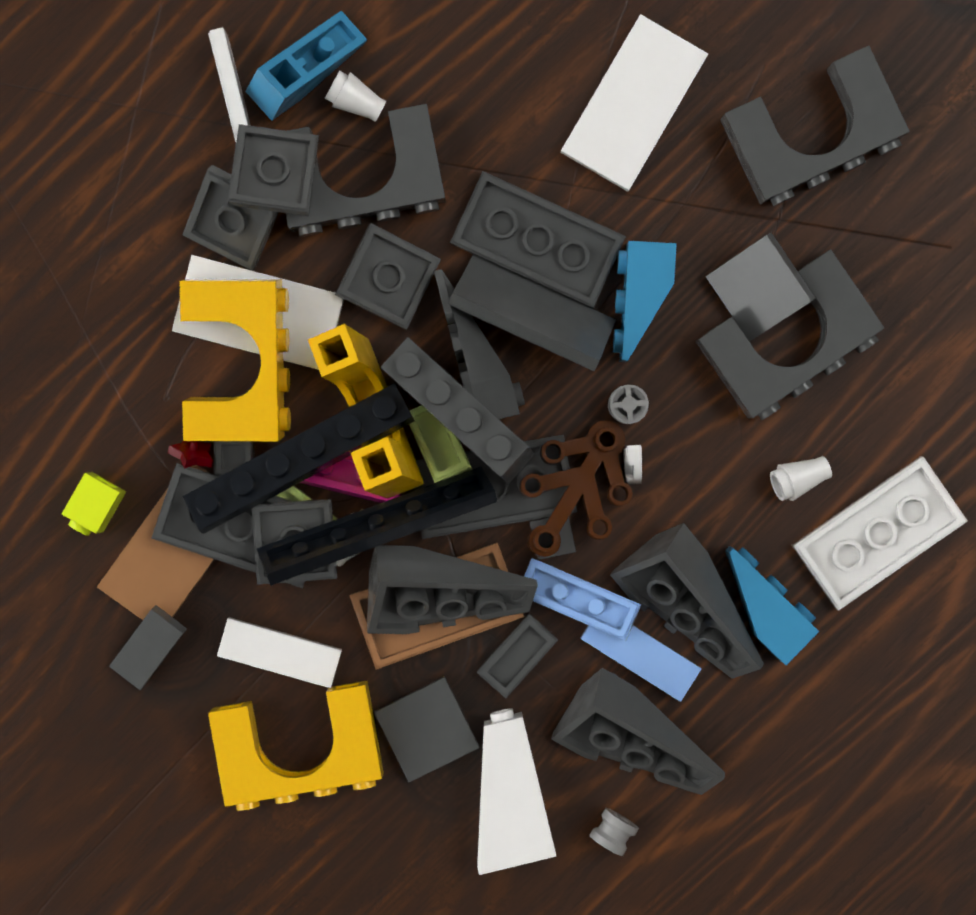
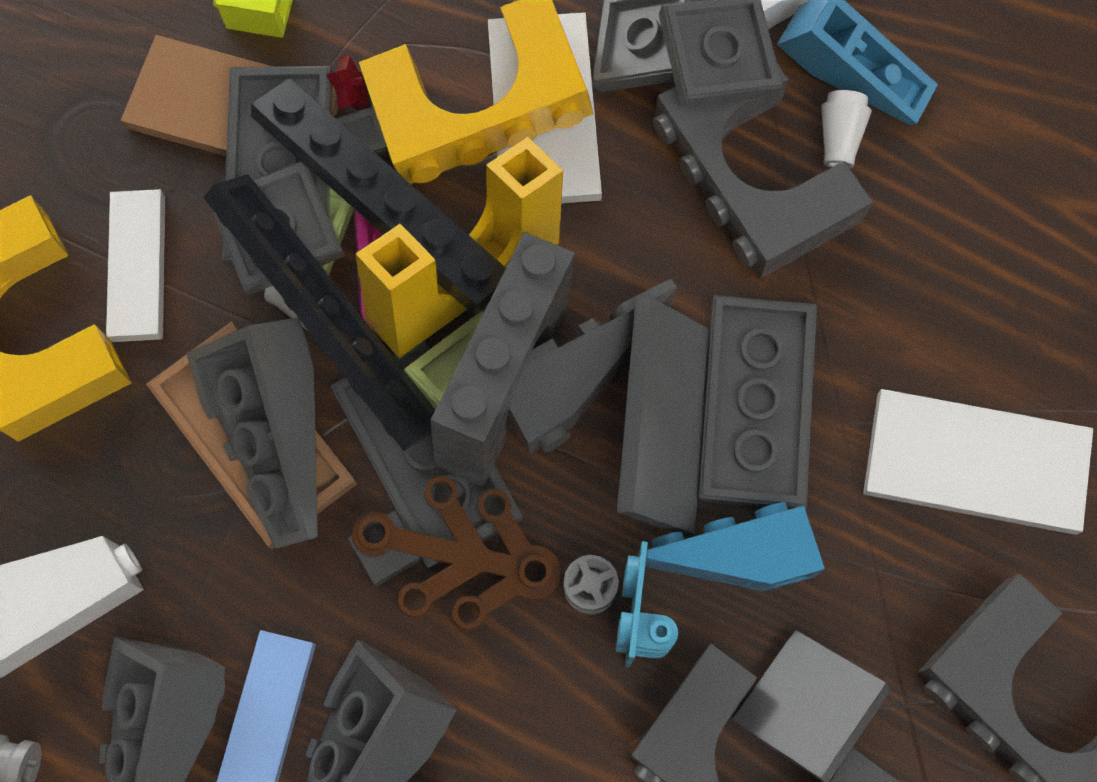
camera: 70 degrees right, 15 degrees down
dark grey tile [109,605,187,690] -> none
dark grey tile [335,223,441,330] -> none
dark grey tile [374,676,479,782] -> none
dark grey tile [477,613,558,698] -> none
light blue tile [524,558,641,641] -> none
white tile [623,445,642,485] -> none
none -> medium azure hinge [616,541,678,668]

